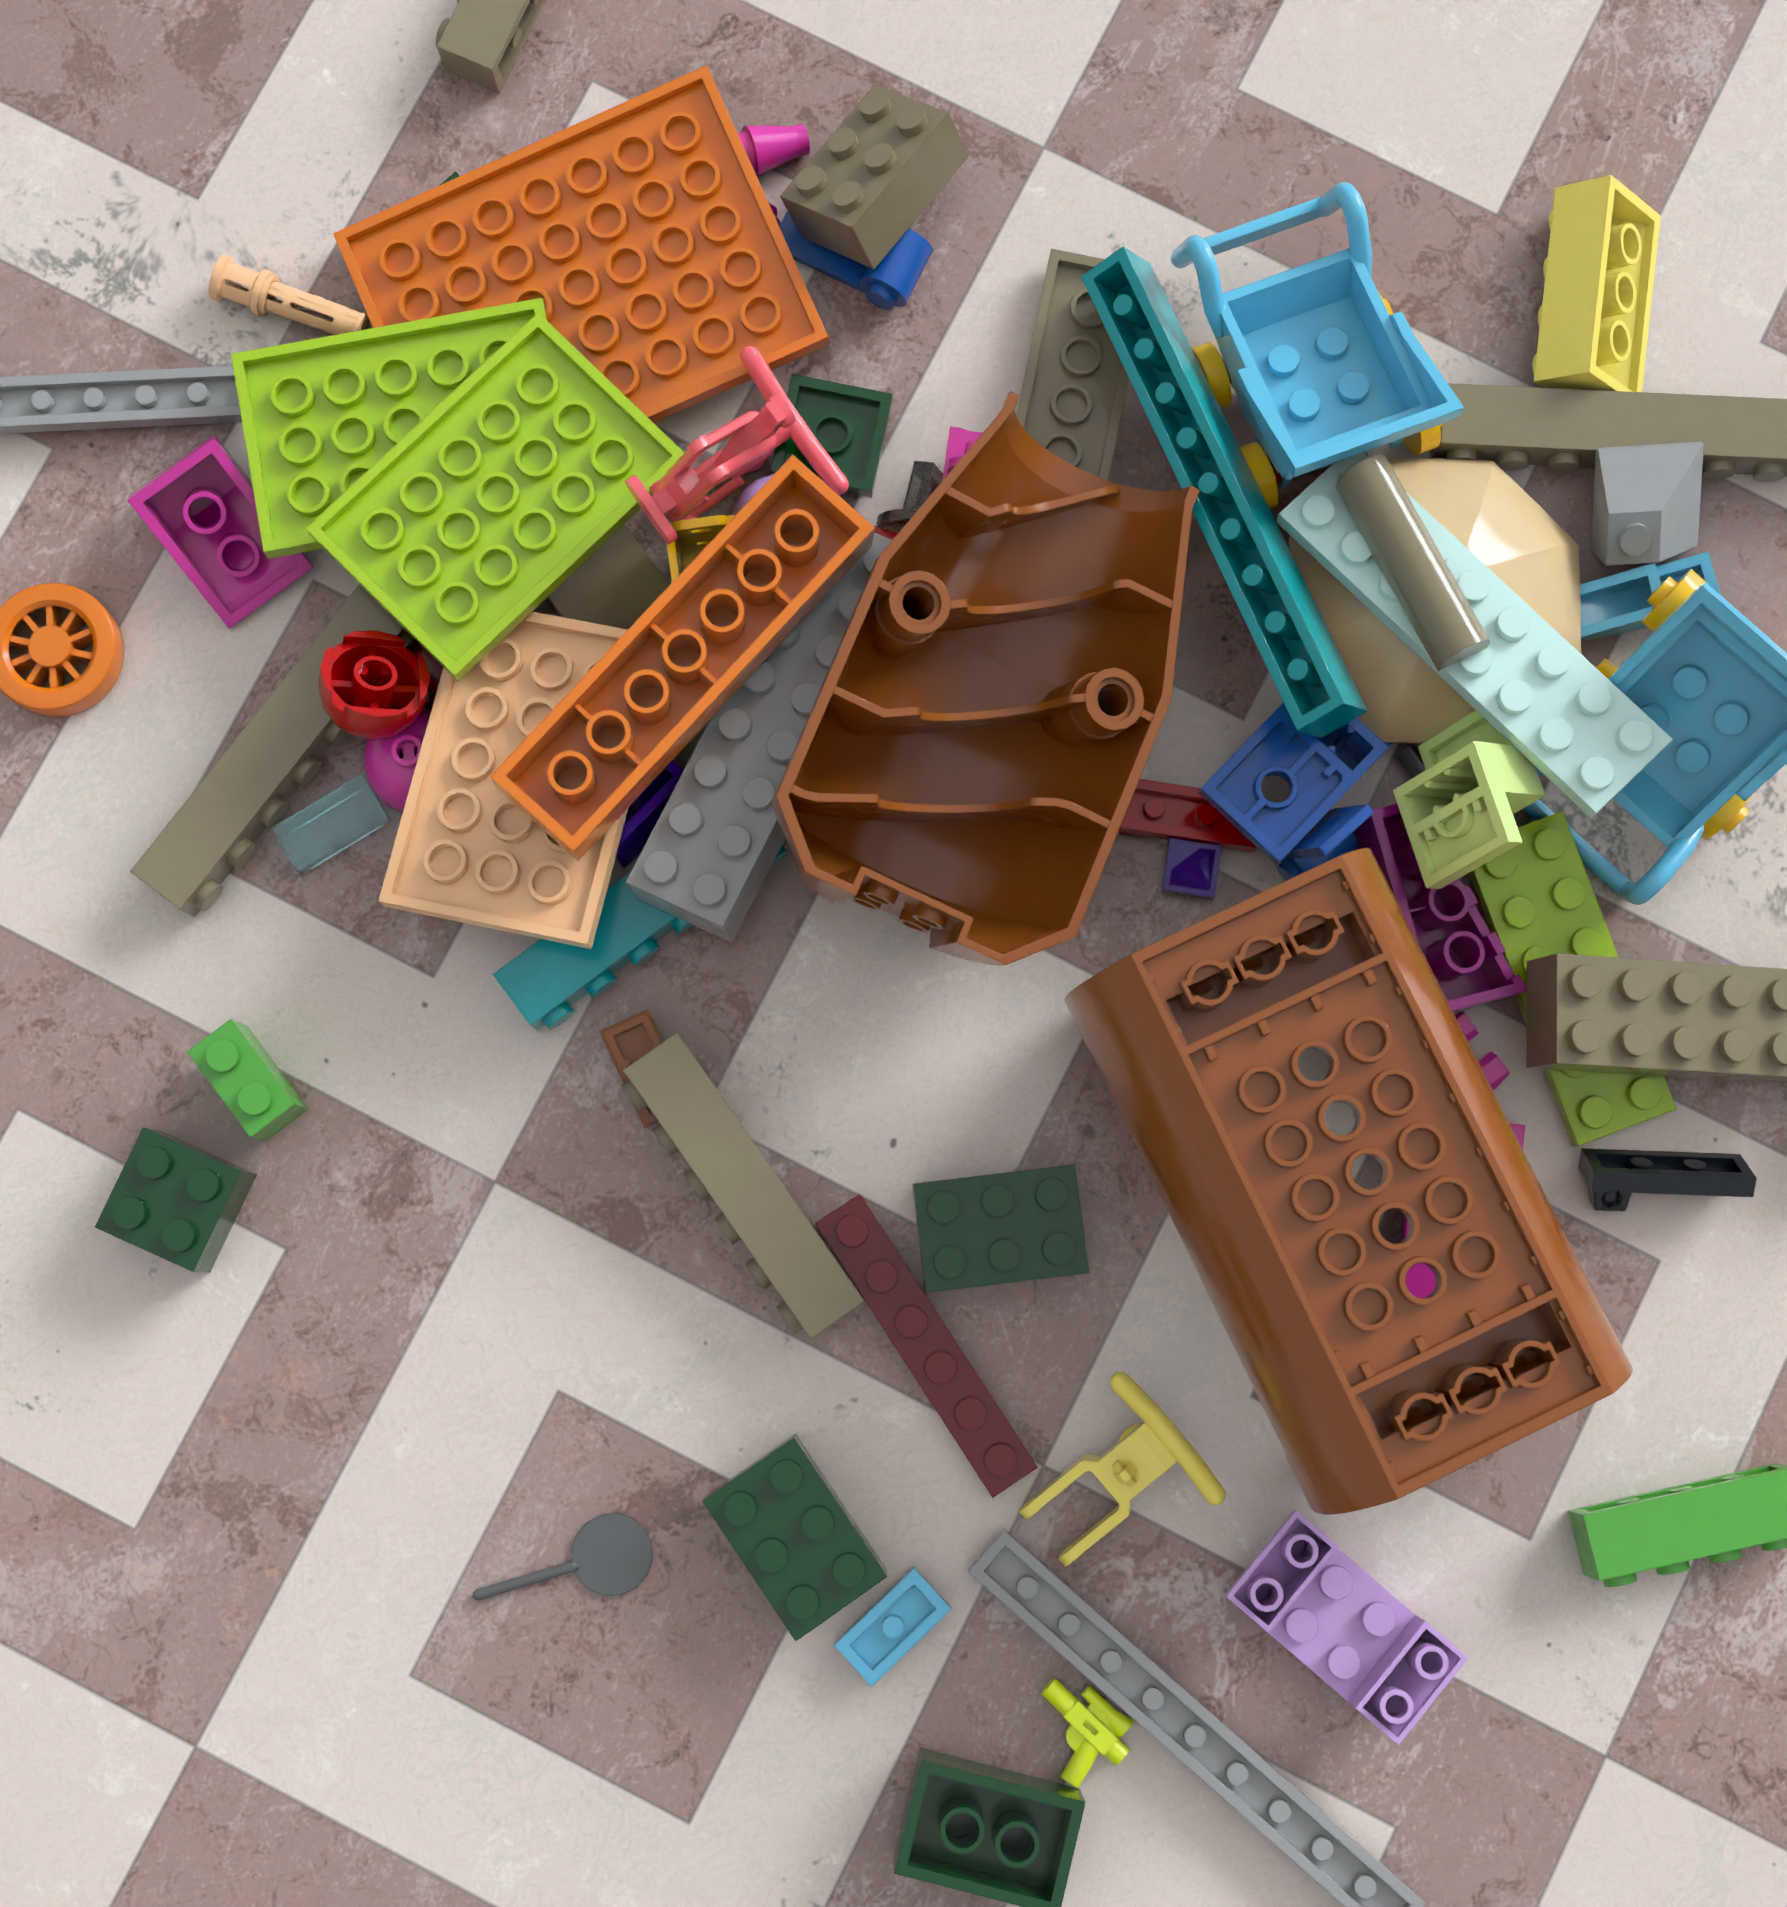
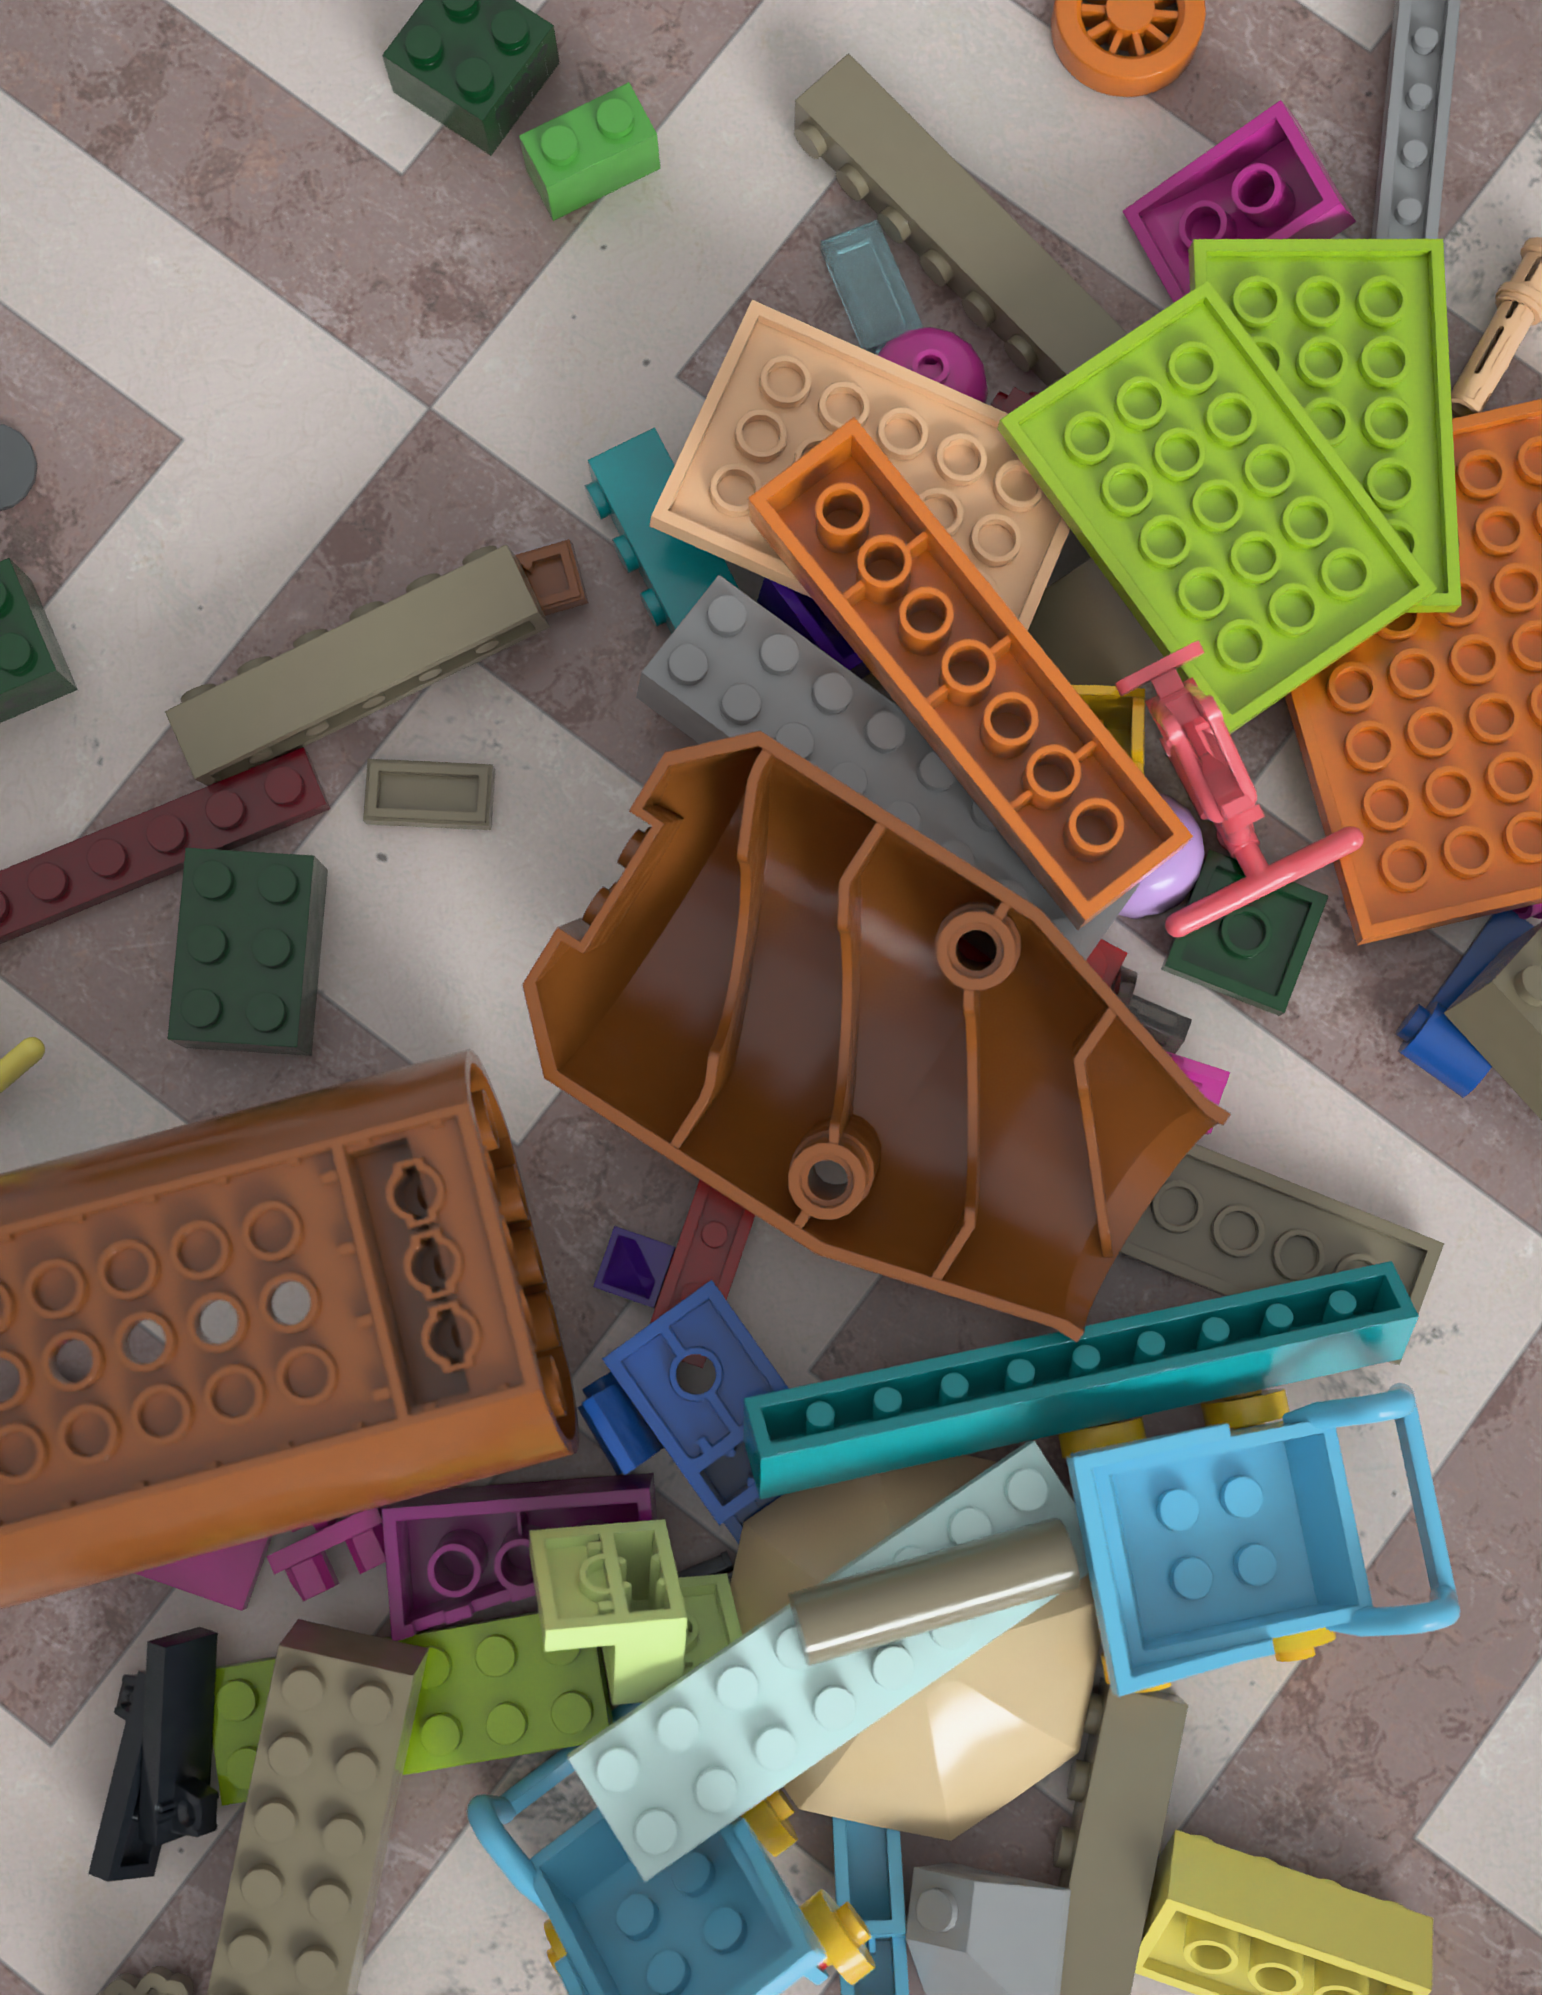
camera: 105 degrees right, 0 degrees up
red cylinder [318,630,430,740] -> none
none -> black hinge [138,1627,219,1847]
none -> dark tan tile [363,759,495,830]

